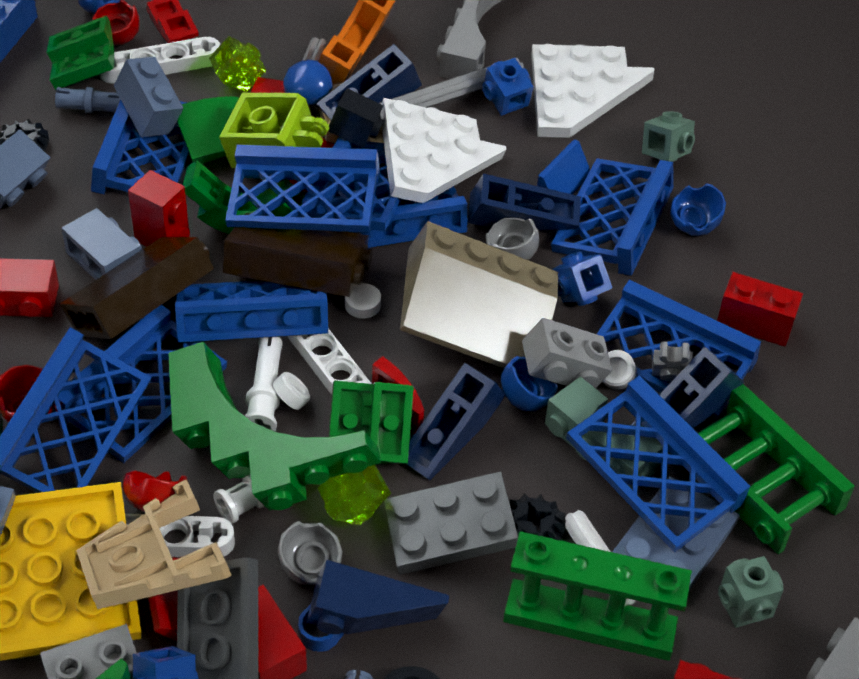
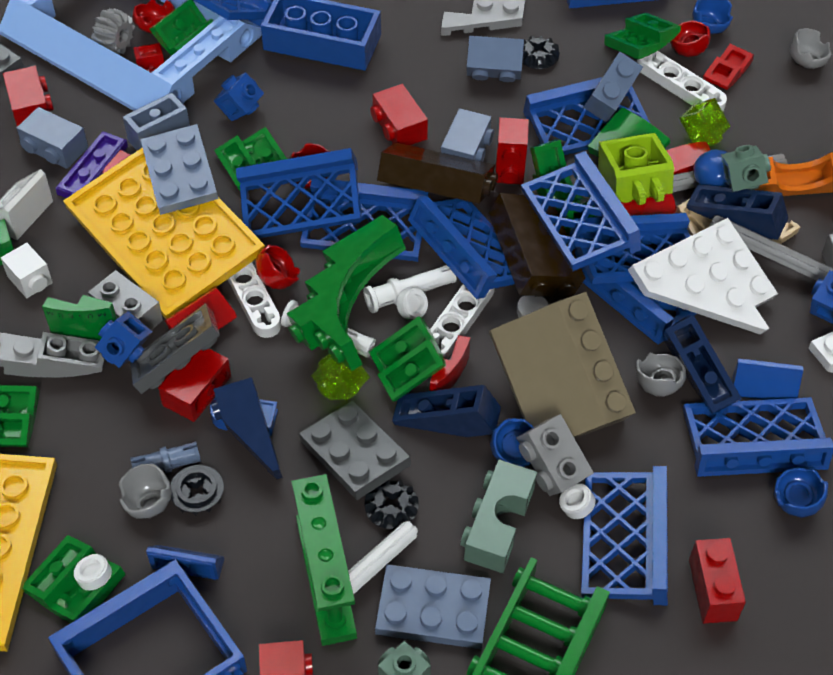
camera: 65 degrees right, 5 degrees up
sand blue pin [55,87,120,114] -> none
tan wing [76,480,232,609] -> none
light grey hair [277,521,343,585] -> none
black brick [328,88,384,148] -> none
blue brick [551,251,613,306] -> none
blue fence [566,375,750,553] -> none
dark blue slope [631,347,744,428] -> none
light grey plate [652,342,693,382] -> none
none -> sand green brick [721,145,771,192]

